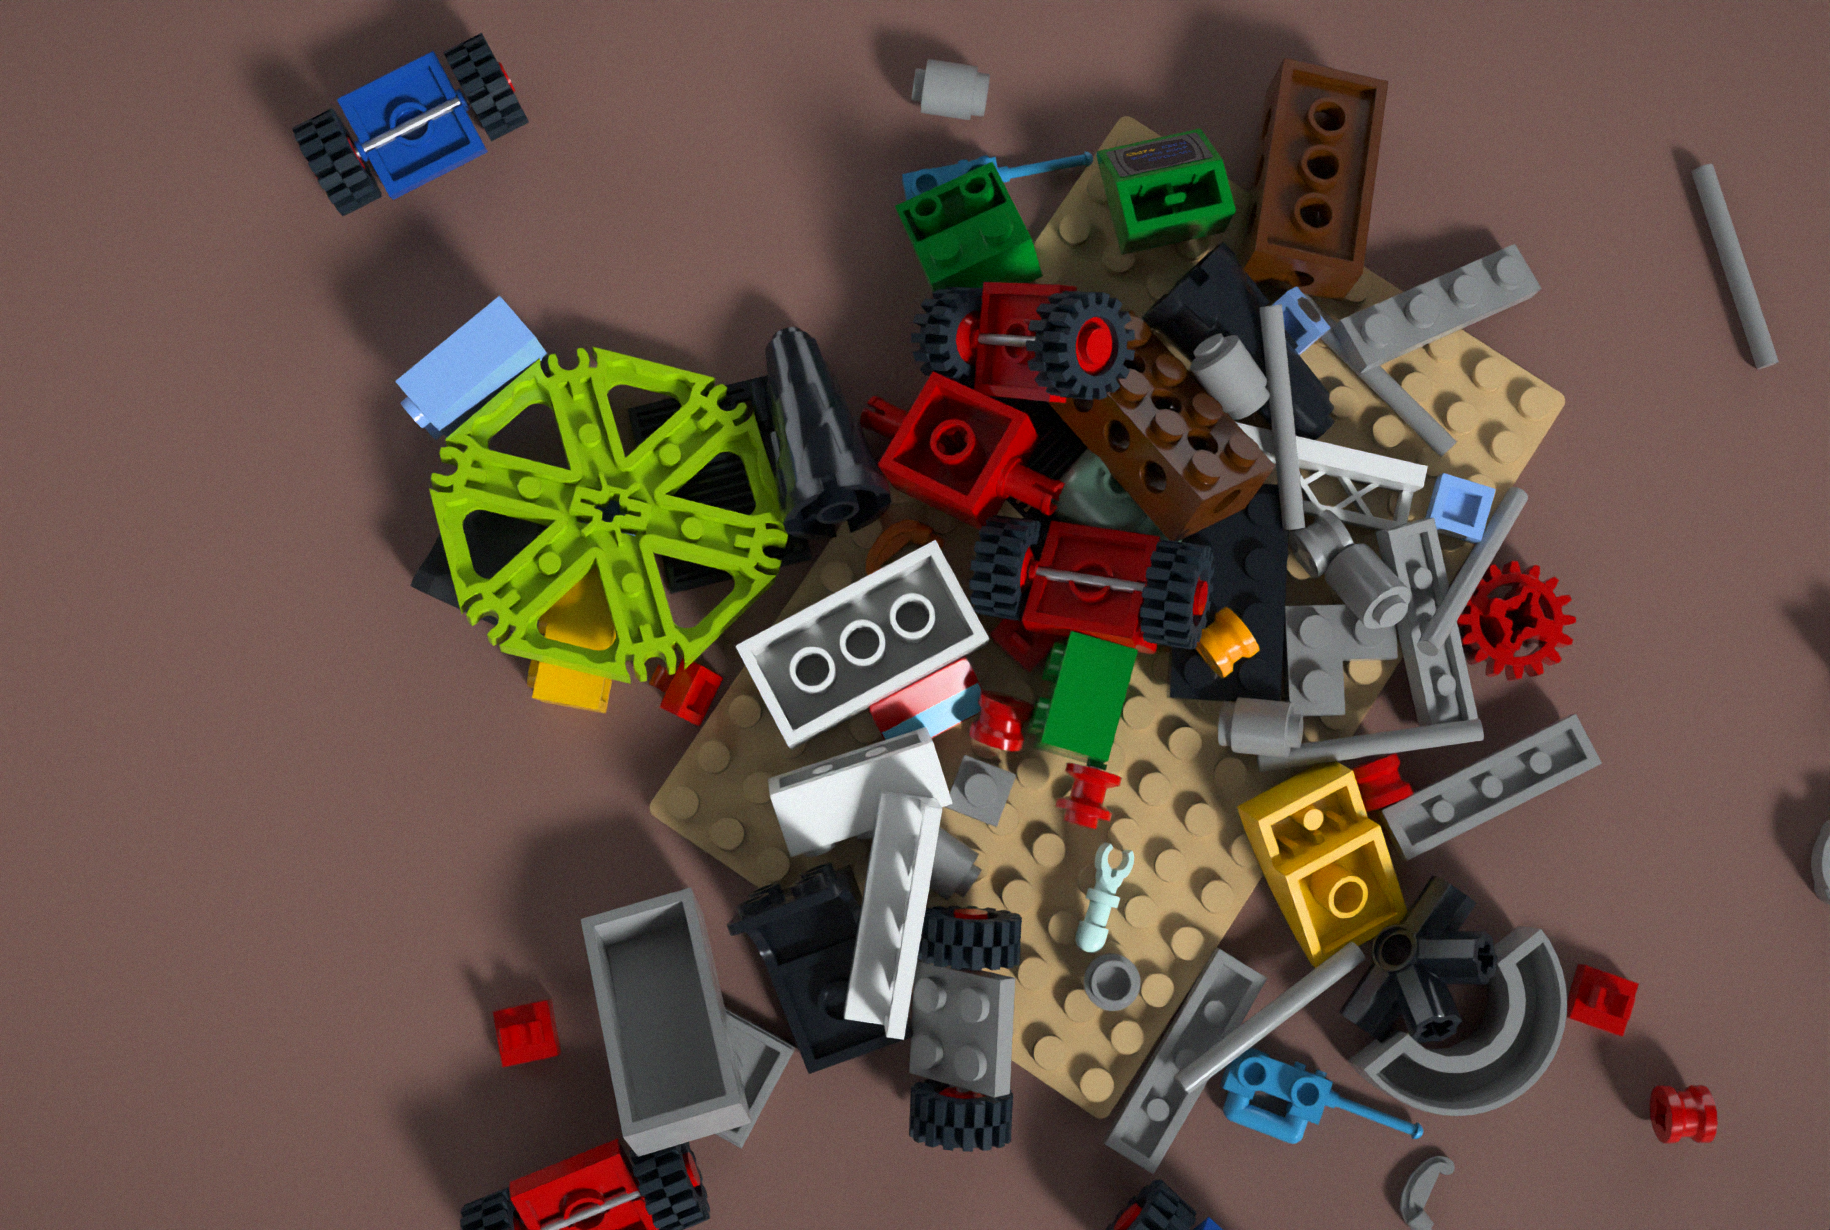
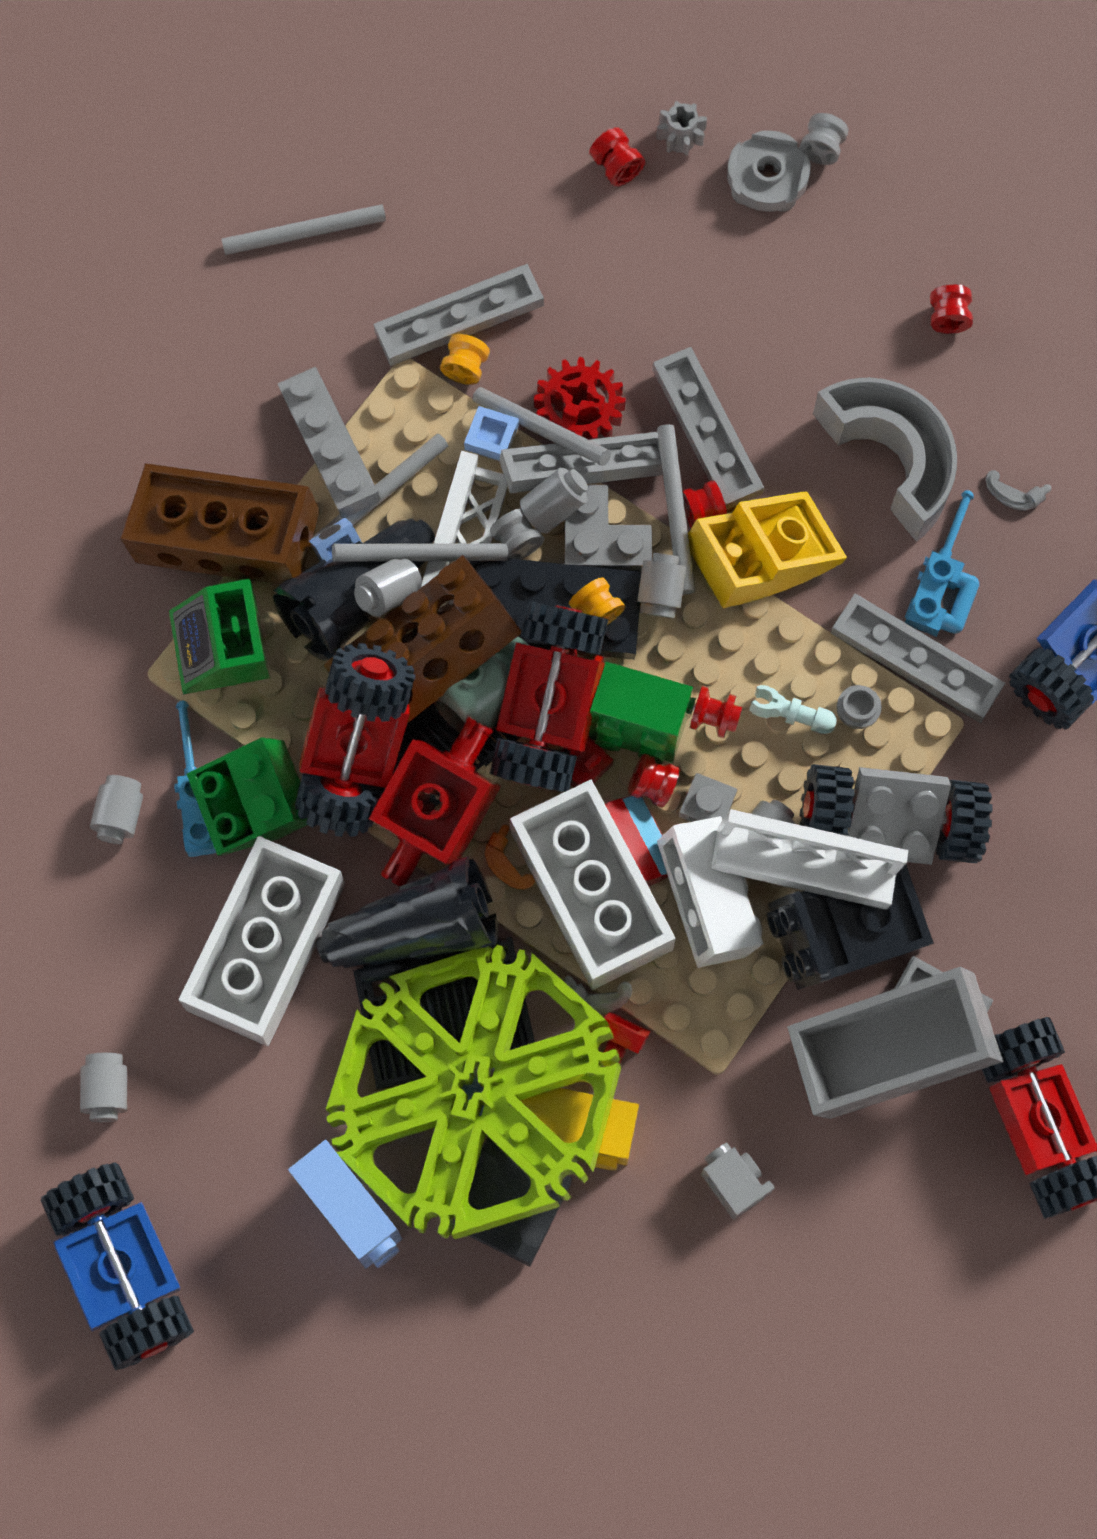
camera: 85 degrees left, 10 degrees down
red tile [492,998,561,1068] -> none
light grey bar [1174,941,1366,1095] -> none
black piece [1339,875,1498,1044] -> none
red tile [1566,964,1639,1037] -> none
none -> light grey brick [80,1053,127,1122]
none -> white brick [179,836,345,1047]
none -> light grey plate [373,264,544,366]
none -> light orange wheel [440,334,490,385]
none -> light grey piece [564,976,632,1014]
none -> light grey brick [701,1142,775,1221]

